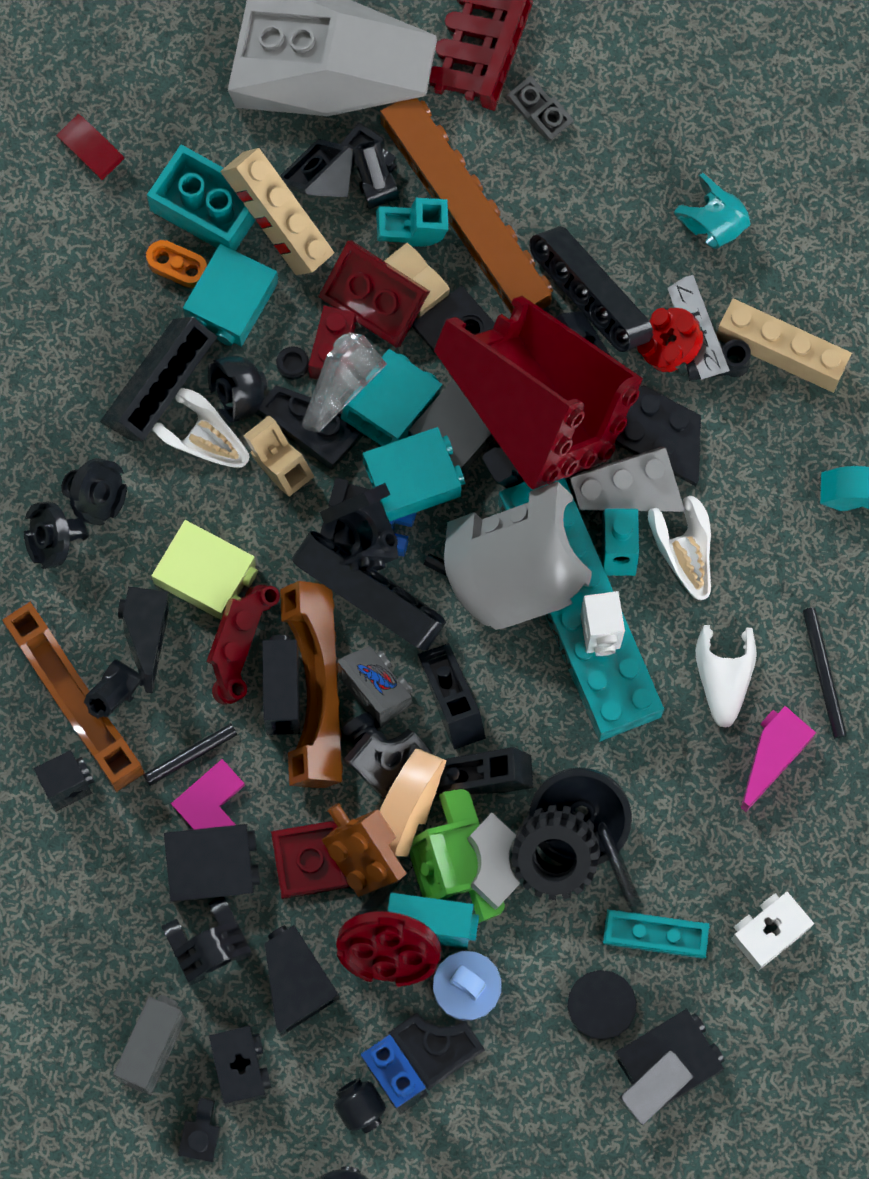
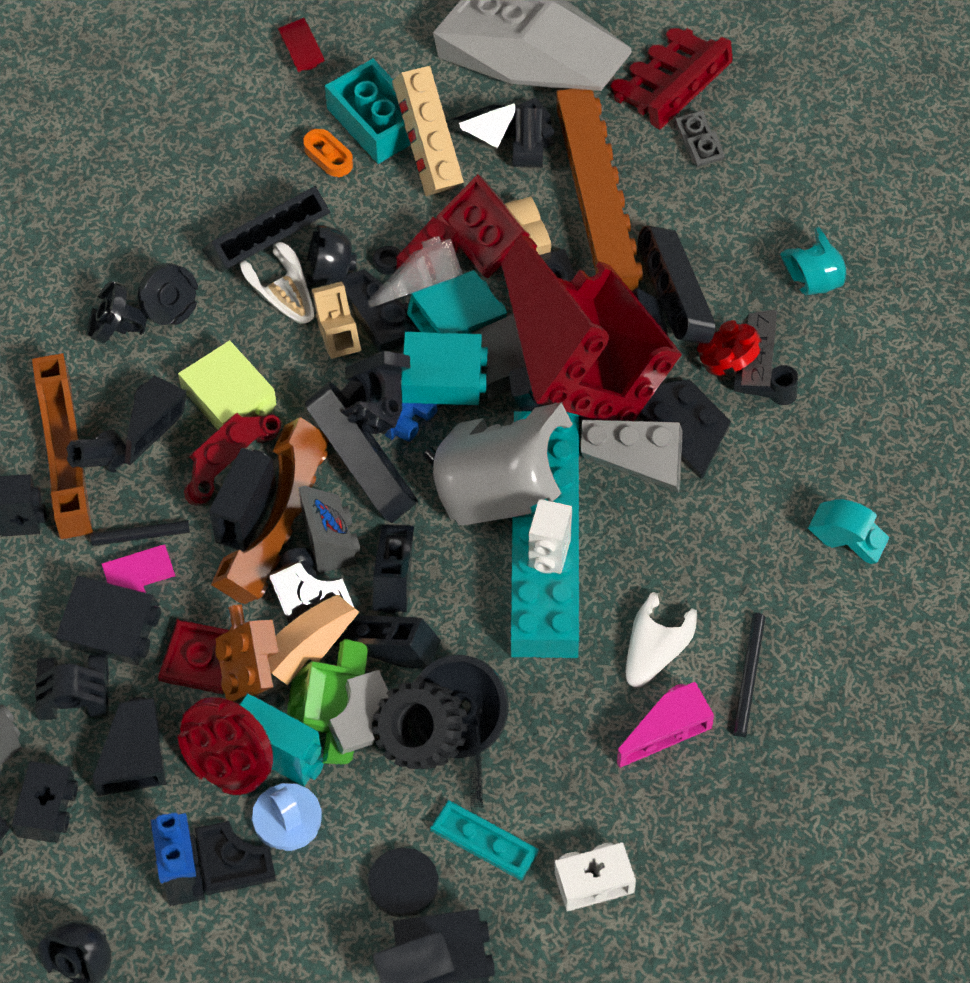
camera: 25 degrees right, 15 degrees down
teal brick [183,244,279,347] -> none
black head [334,1078,386,1133] -> none
teal brick [376,198,448,247] -> none
teal torso [602,509,639,576] -> none
white animal [648,496,711,600] -> none
tan brick [716,298,852,393] -> none

